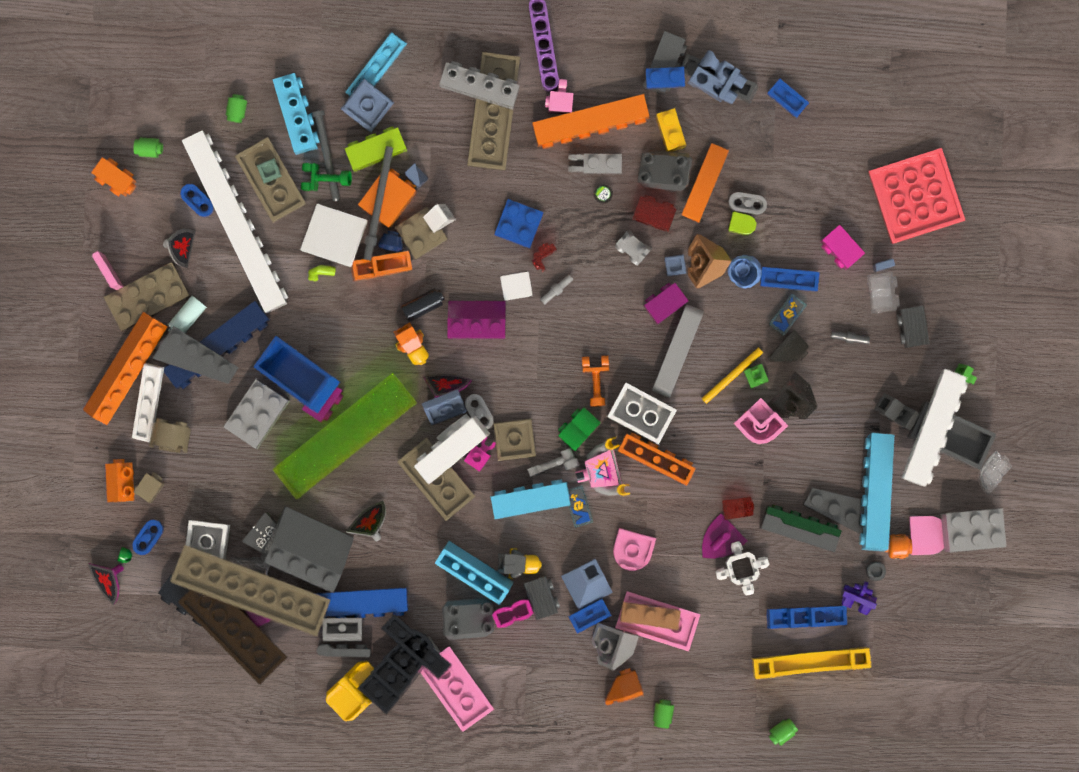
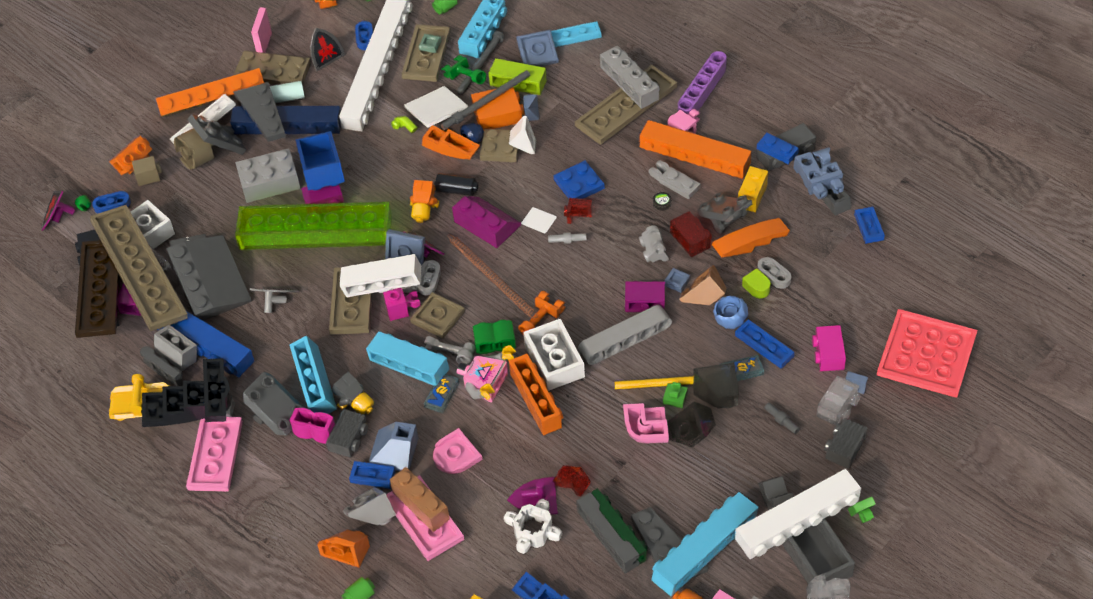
camera: 45 degrees right, 35 degrees down
none -> dark grey plate [187,114,247,155]
none -> nougat piece [447,235,537,318]

